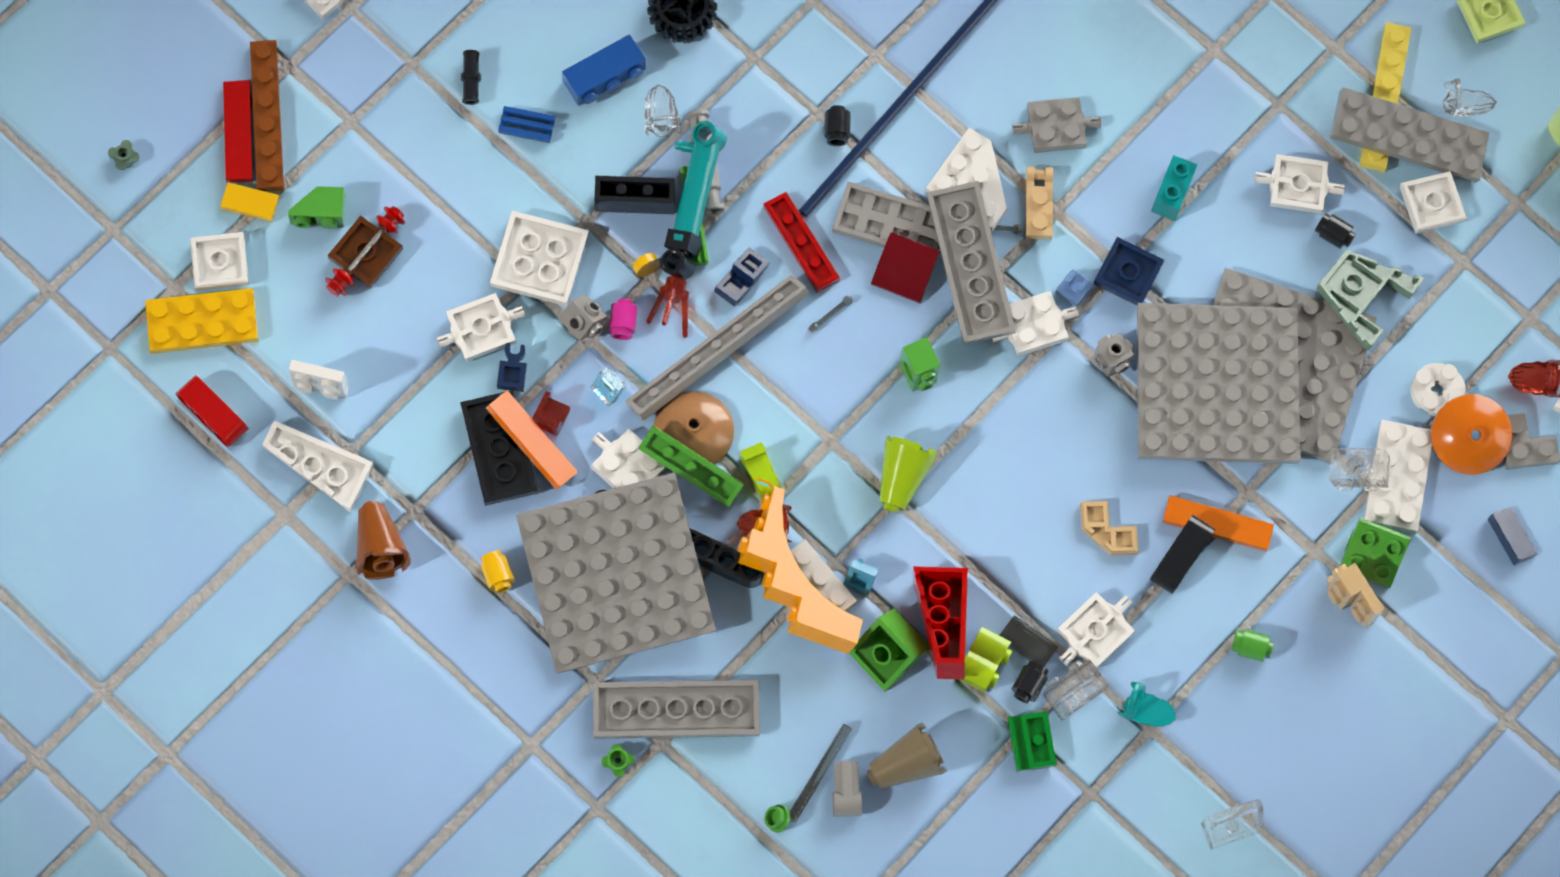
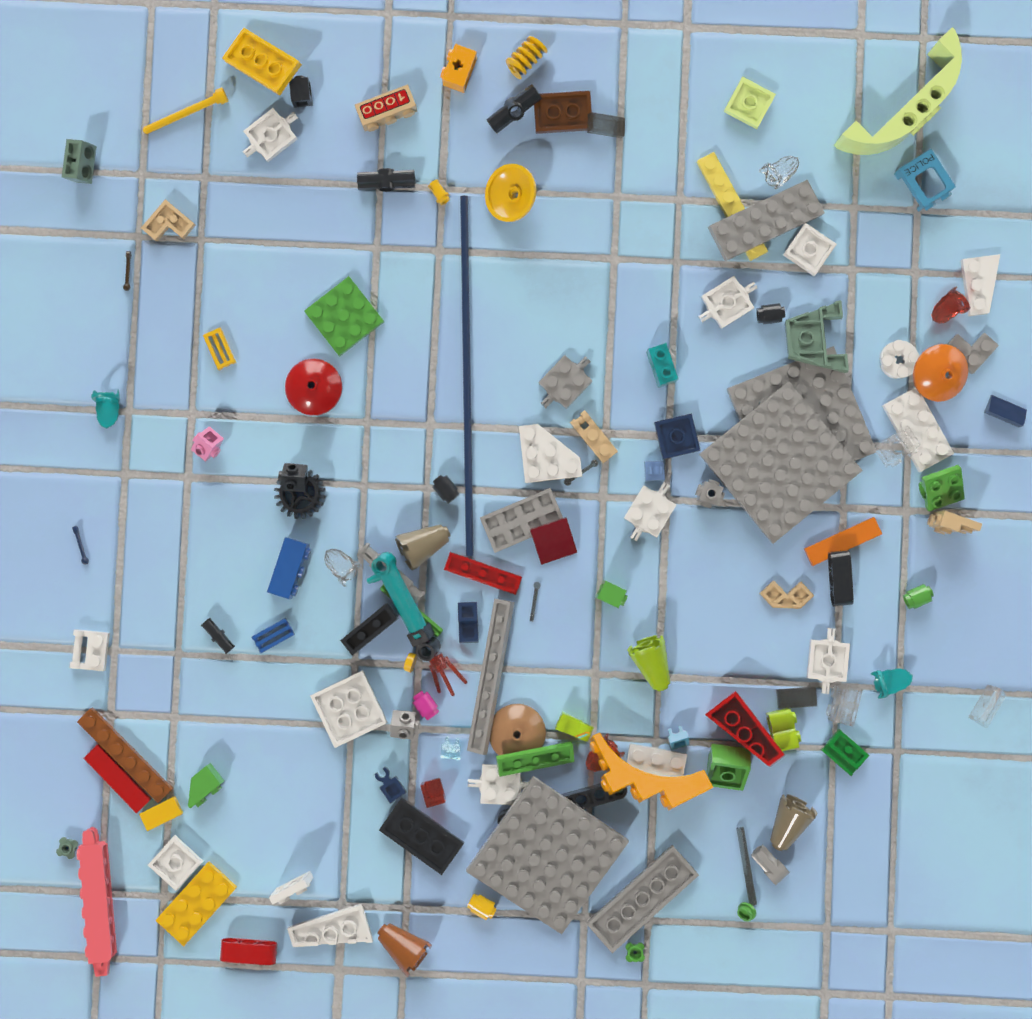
camera: 30 degrees left, 15 degrees up
reddish brown plate [325,206,405,297] -> none
white plate [436,293,525,362] -> none
tile [486,390,578,490] -> none
light grey plate [927,181,1016,345] -> none
black brick [1011,661,1049,704] -> none
none -> coral hinge [77,826,117,977]
none -> dark tan cone [395,524,451,571]

